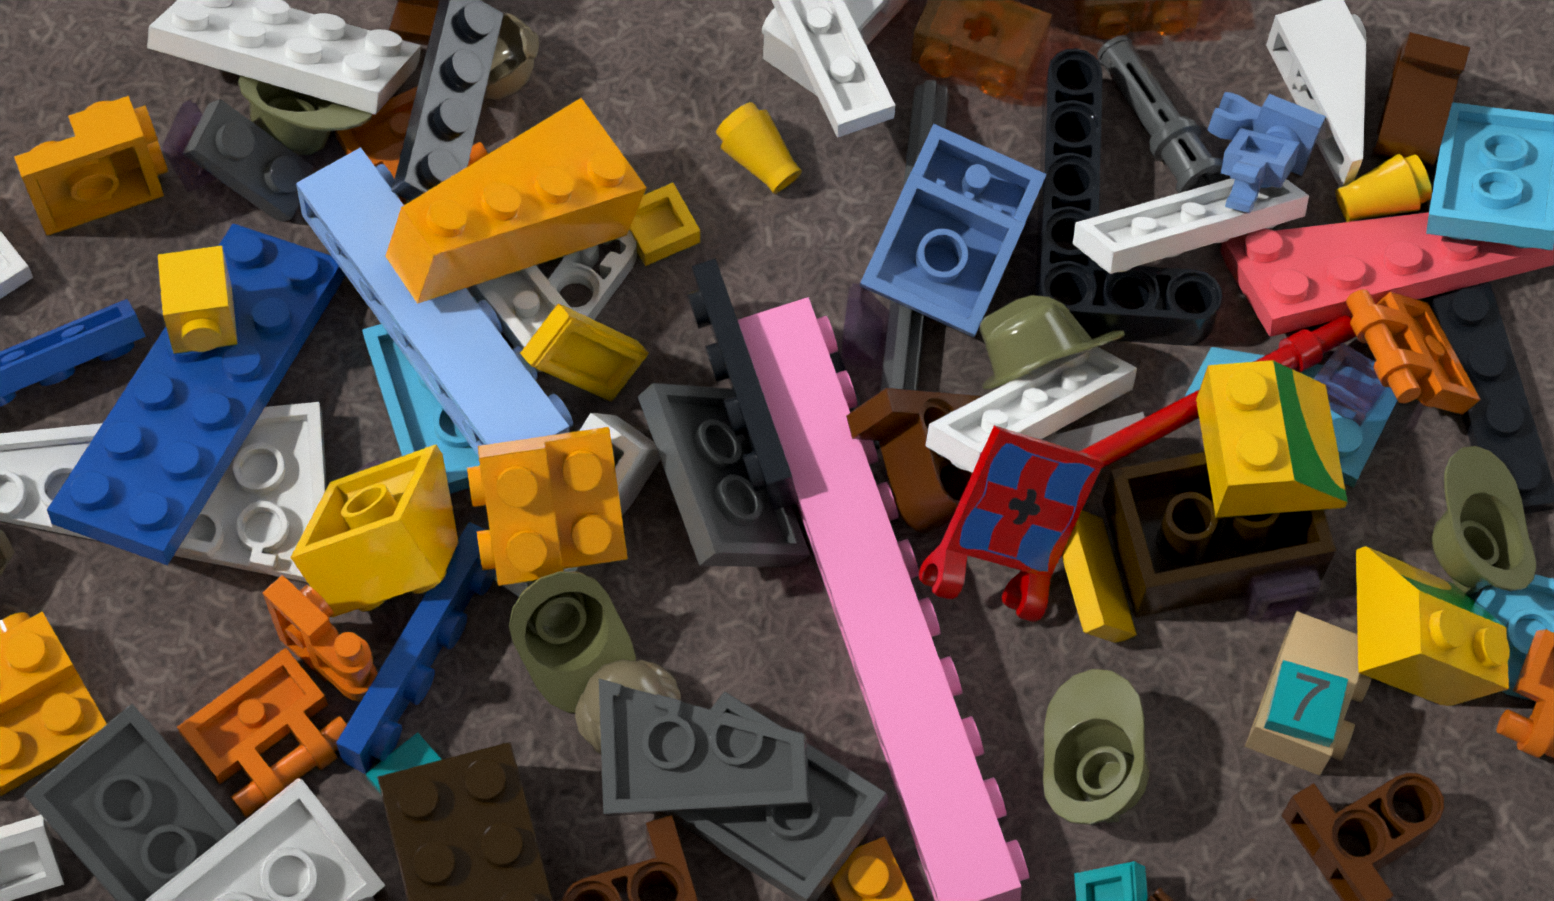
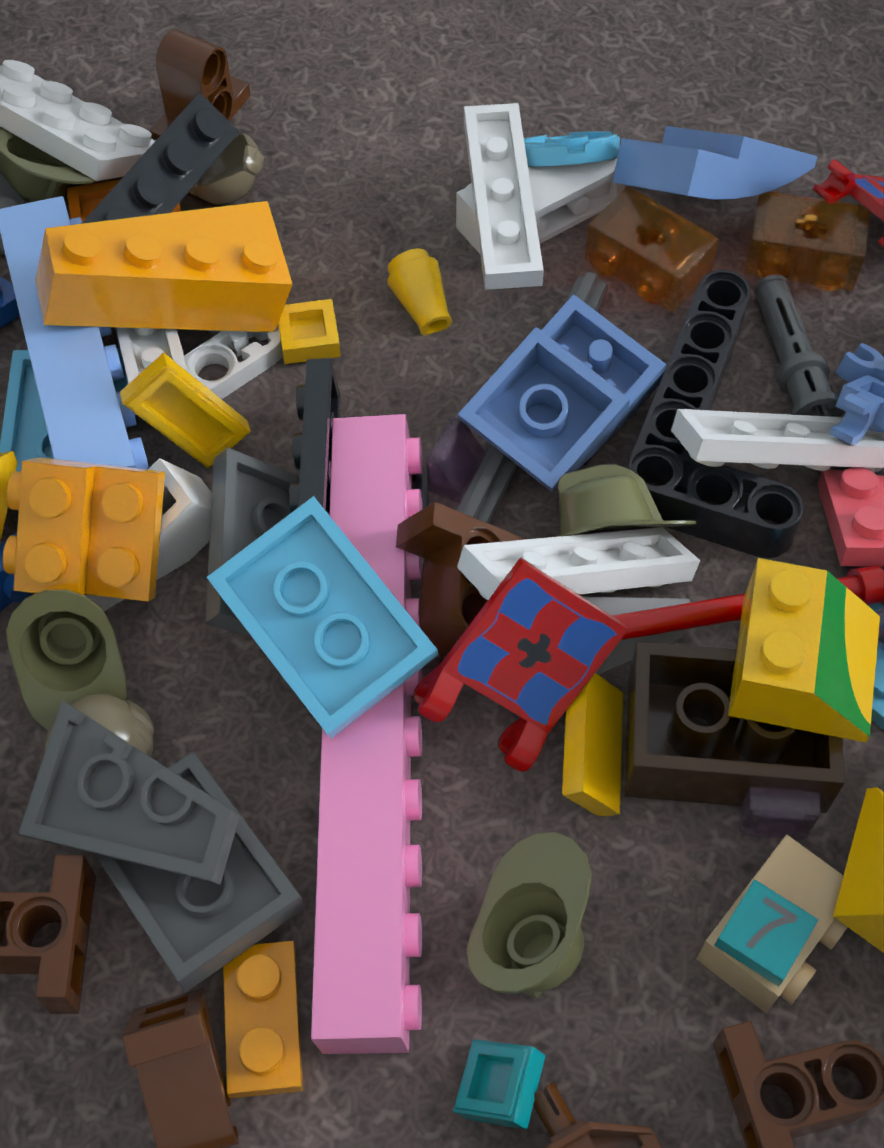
camera: 20 degrees right, 5 degrees down
none -> medium azure plate [206,496,439,739]

